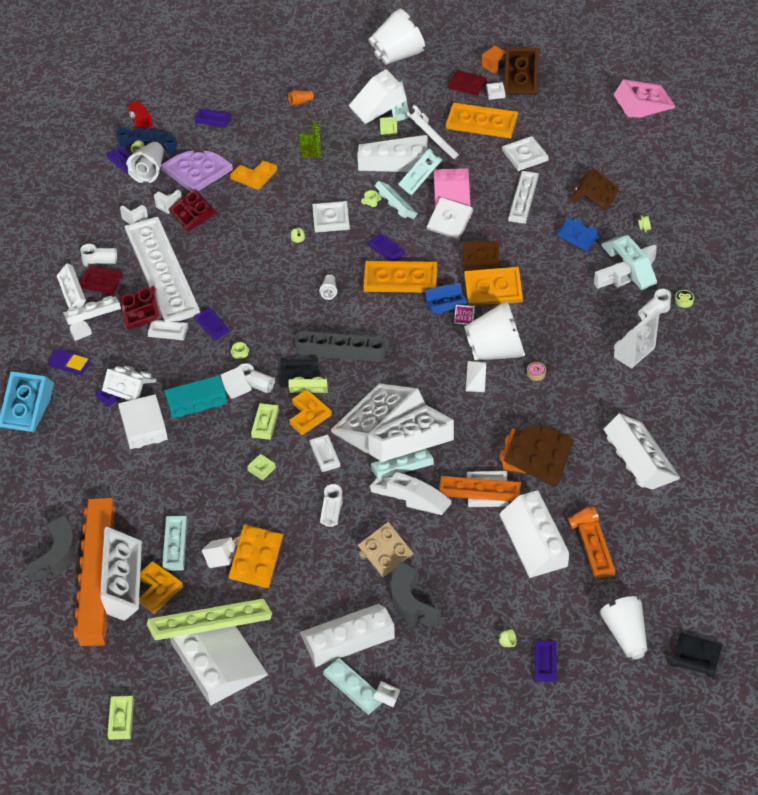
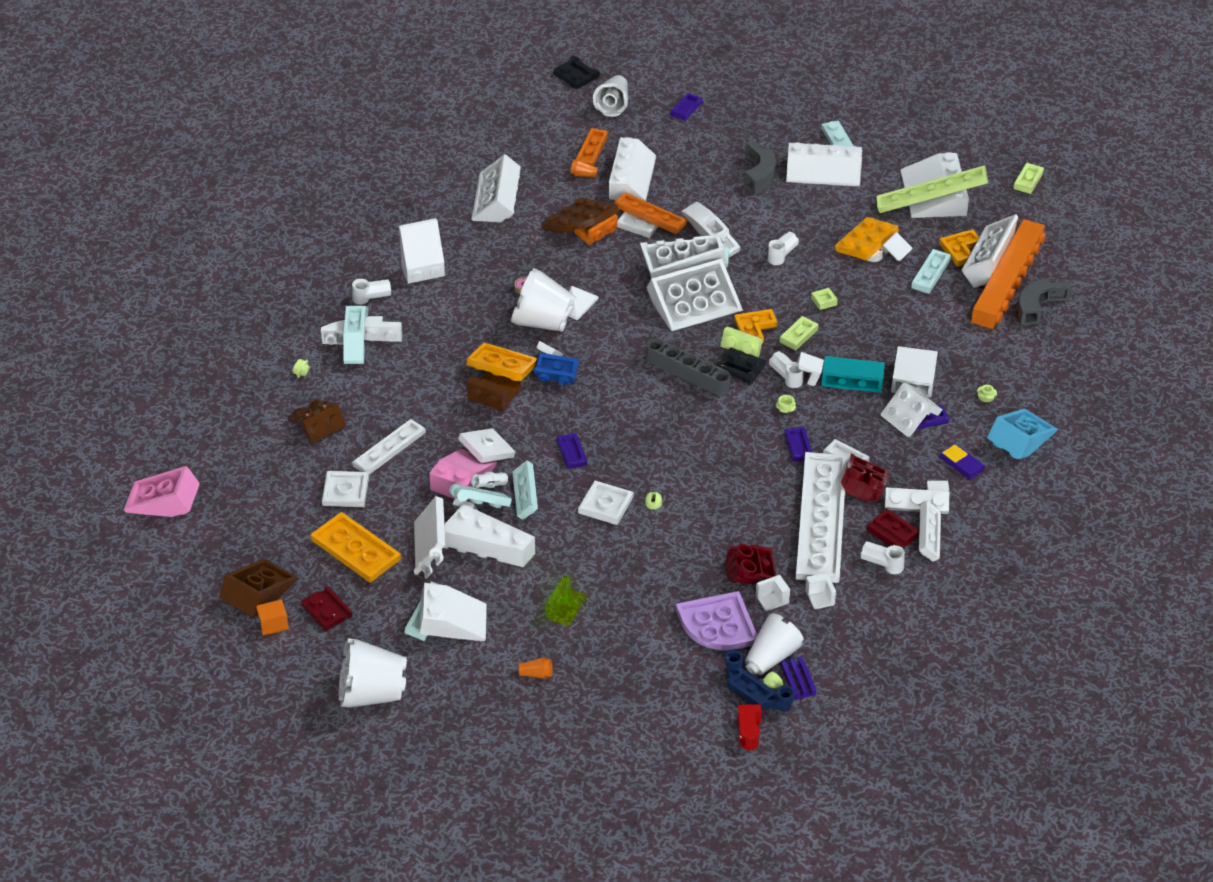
camera: 155 degrees left, 5 degrees down
dark purple tile [195,109,231,128] -> none
light orange plate [230,160,277,190] -> none
white tile [309,435,340,472] -> none
white cone [319,275,338,300] -> none
tan hinge [357,522,414,578] -> none
yellowish green plate [361,190,381,207] -> none
light orange plate [363,261,437,293] -> none
white tile [373,681,400,707] -> none
yellowish green plate [380,117,397,135] -> none
white plate [486,82,505,100] -> none
yellowish green hinge [499,630,517,648] -> none
blue bracket [557,217,601,253] -> none
yellowish green tile [675,290,694,308] -> none
none -> white pin [471,472,508,488]
none -> yellowish green plate [977,385,997,402]

